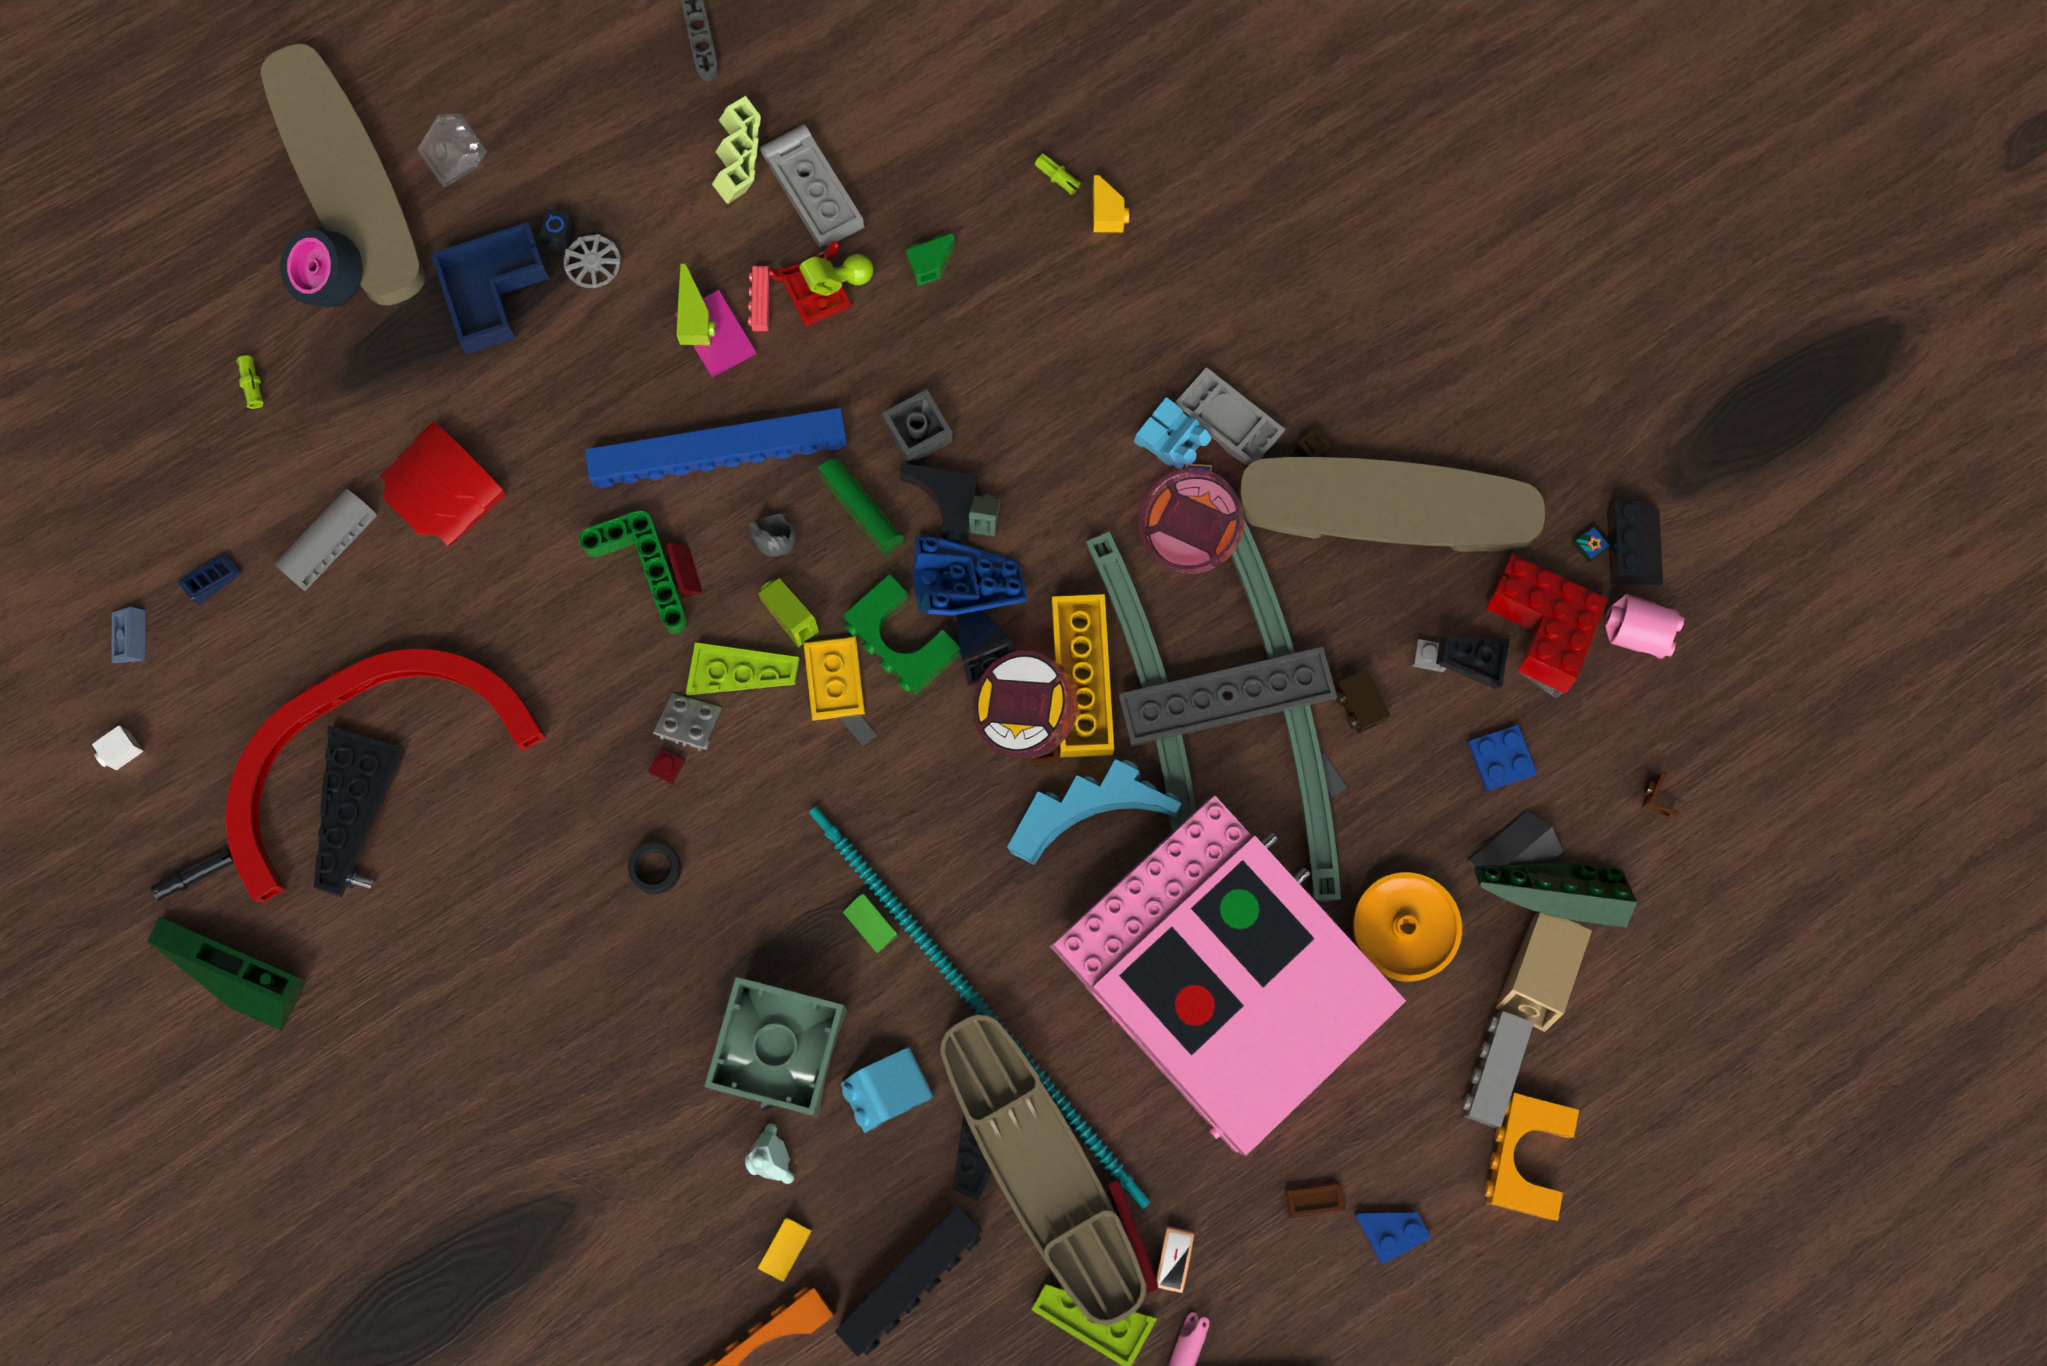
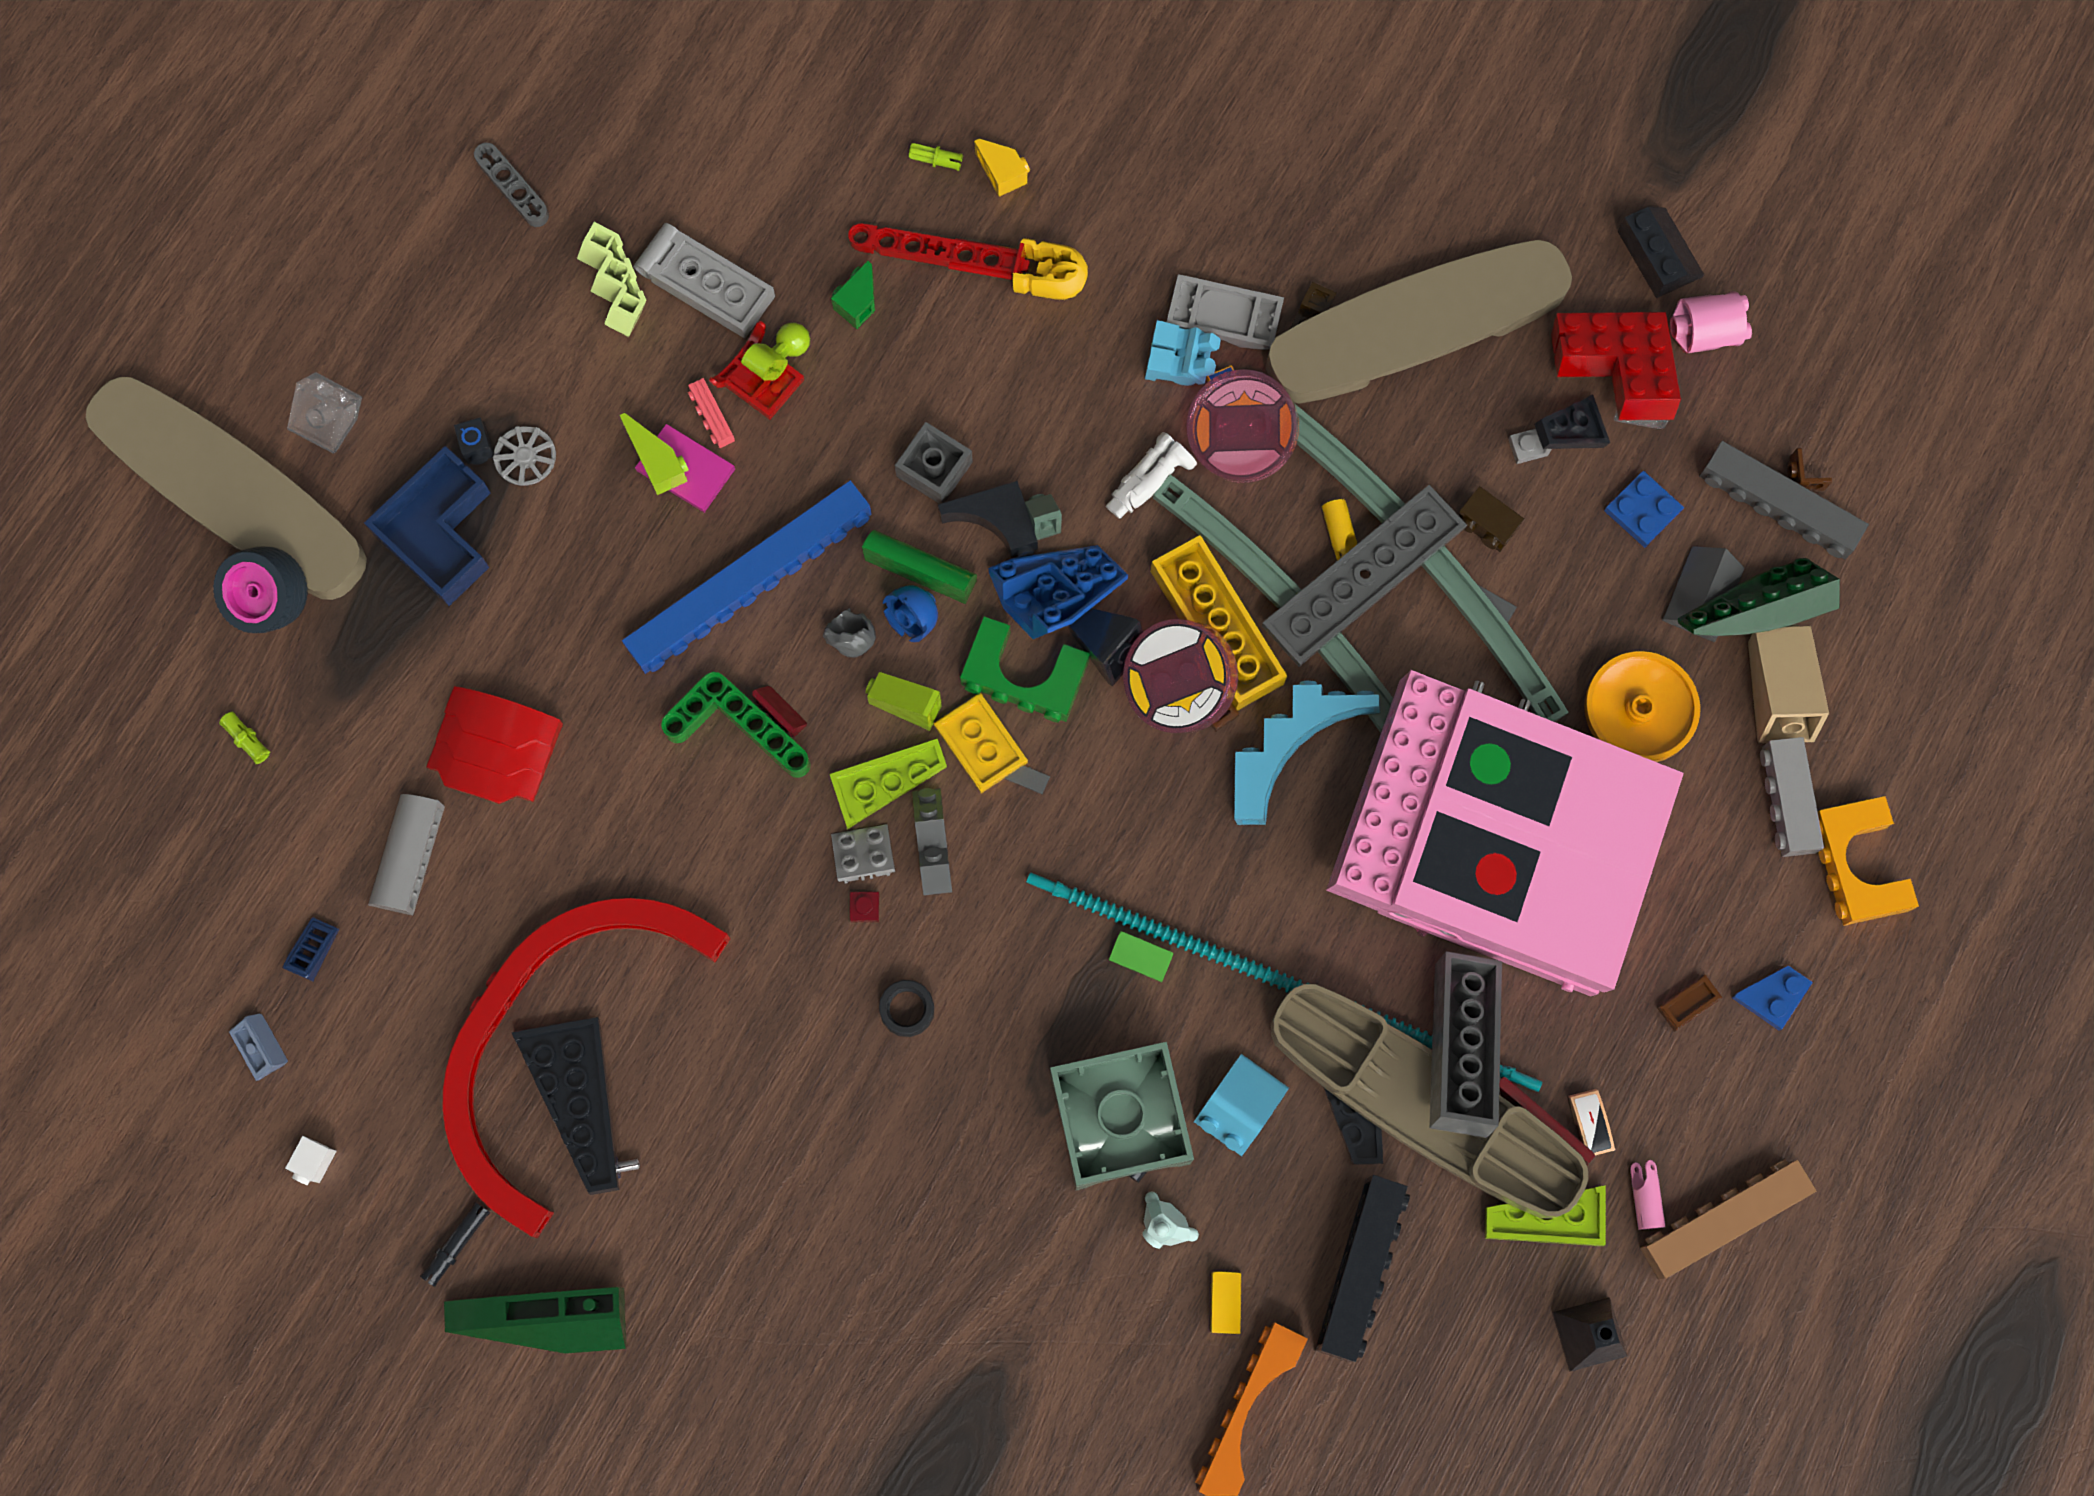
camera: 25 degrees left, 0 degrees up
tile [1573,526,1611,563] -> none
none -> piece [848,223,1088,300]
none -> blue cylinder [883,585,938,642]
none -> dark grey arch [912,788,952,895]
none -> white piece [1106,432,1197,519]
none -> yellow piece [1322,499,1357,560]
none -> dark grey brick [1429,951,1502,1138]
none -> dark grey brick [1699,441,1869,560]

